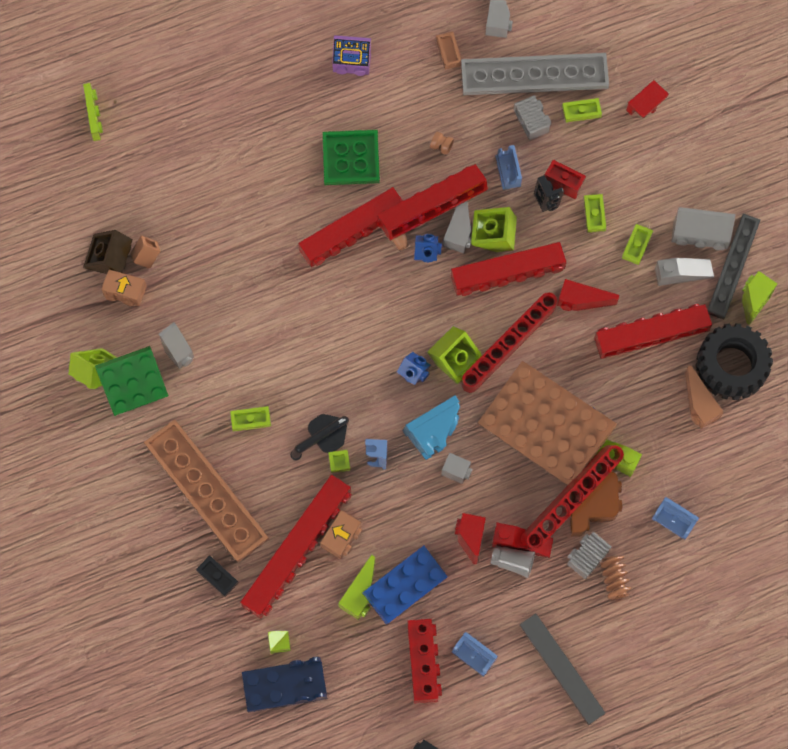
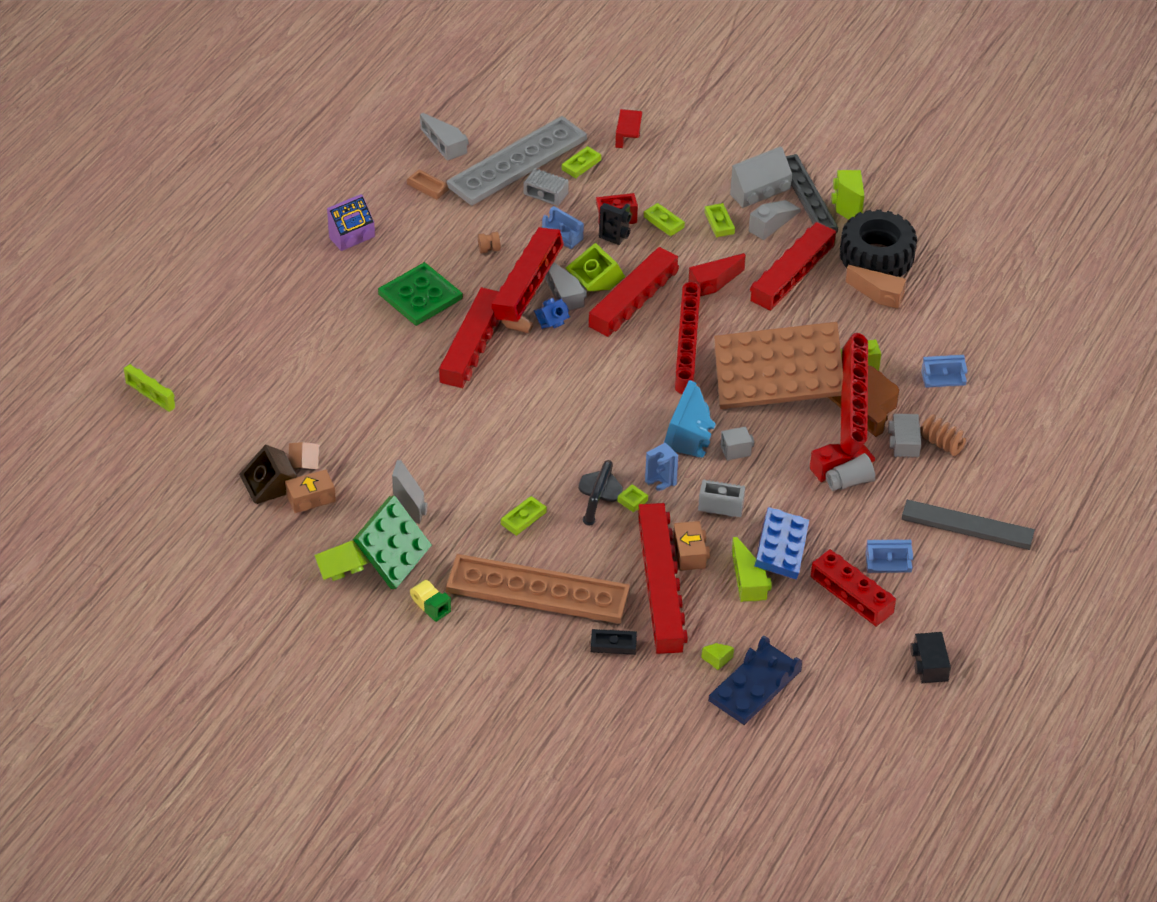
camera: 40 degrees left, 25 degrees down
blue brick [397,352,431,385] -> none
lime slope [427,326,482,384] -> none
red slope [455,513,486,564] -> none
none -> leg [410,580,451,622]
none -> light grey brick [698,479,745,517]

